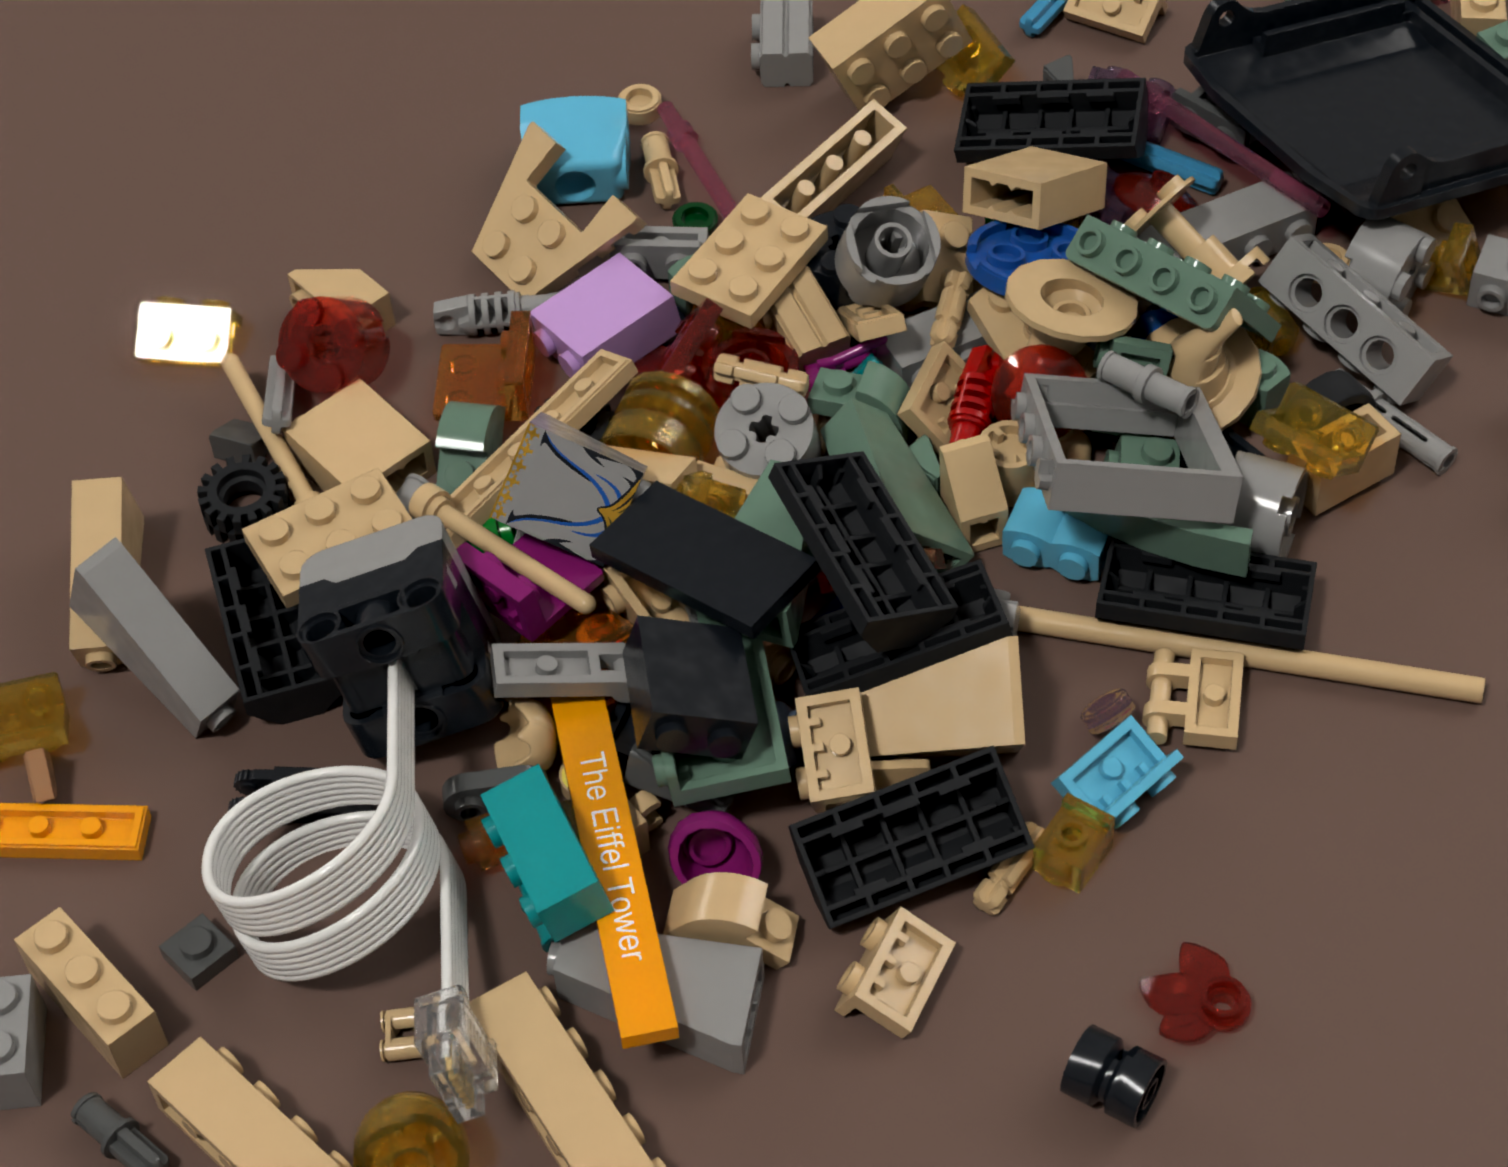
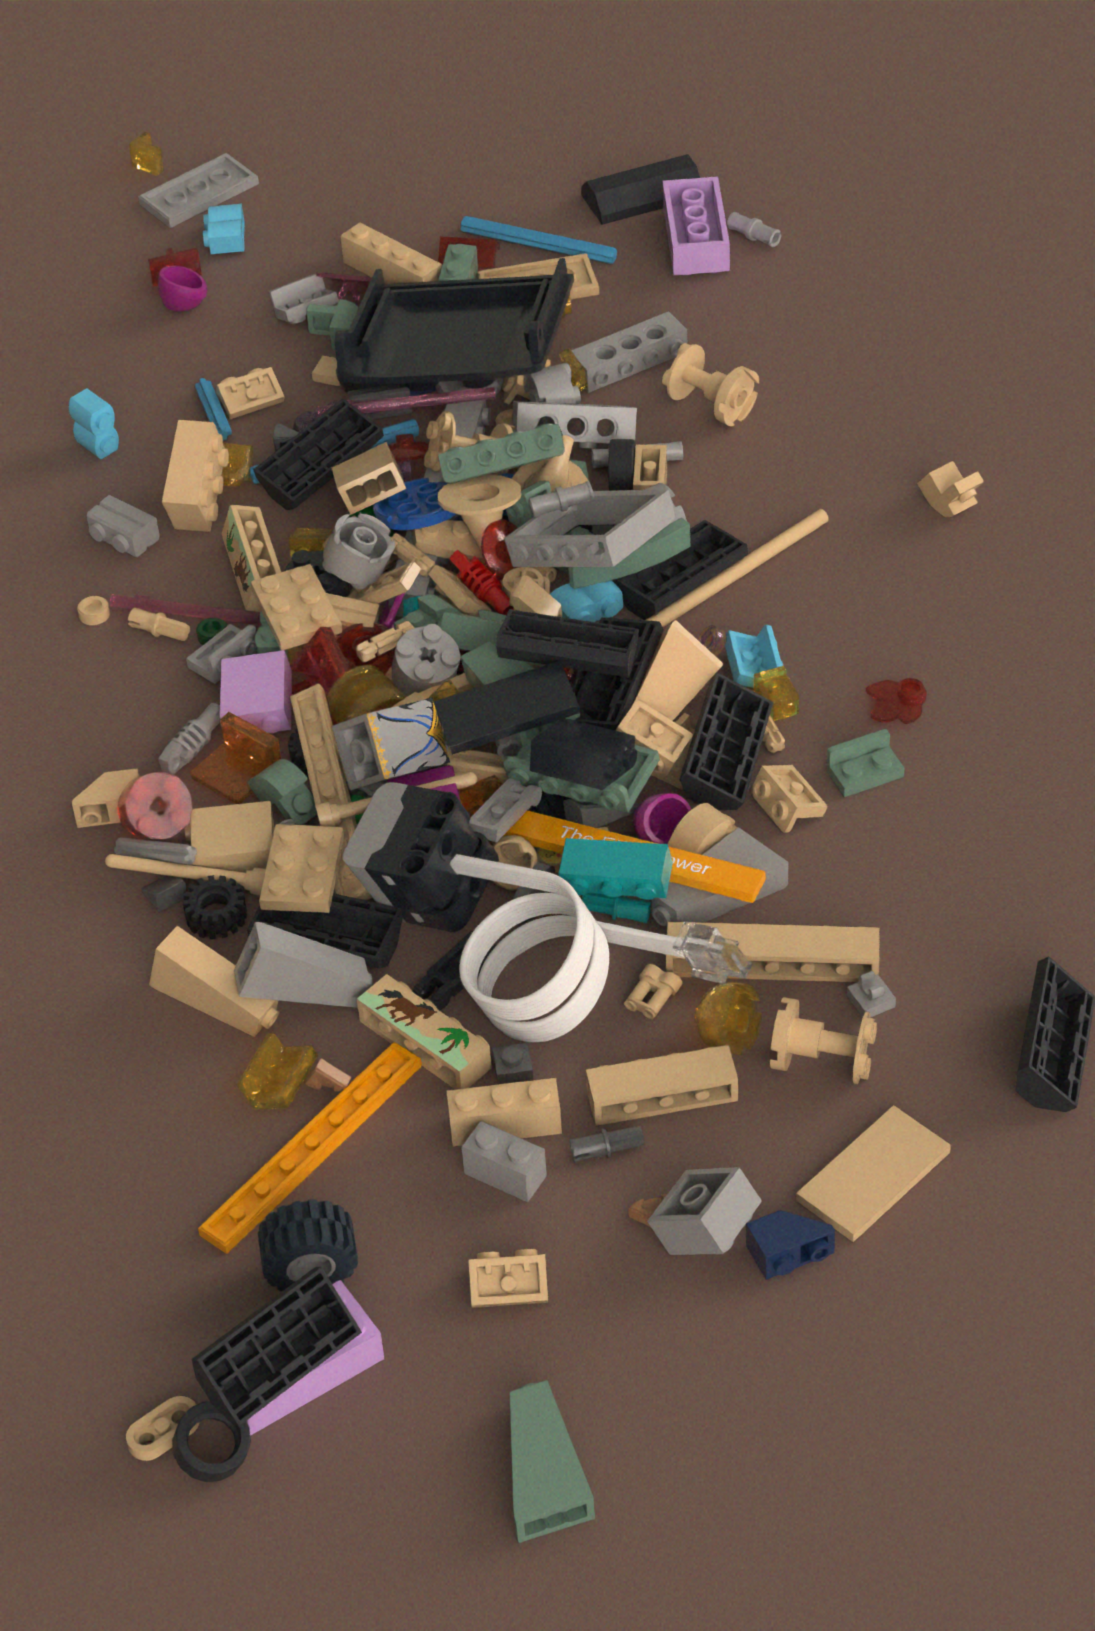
camera: 55 degrees left, 5 degrees down
bracket [134,296,243,366] -> none
tan wing [472,121,647,295] -> none
medium azure piece [520,96,631,205] -> none
black wheel [1060,1024,1167,1128] -> none
tan plate [1142,648,1244,750] -> none
clear yellow bracket [1249,382,1379,480] -> none
none -> tan brick [357,974,492,1090]
none -> sand green bracket [827,729,905,797]

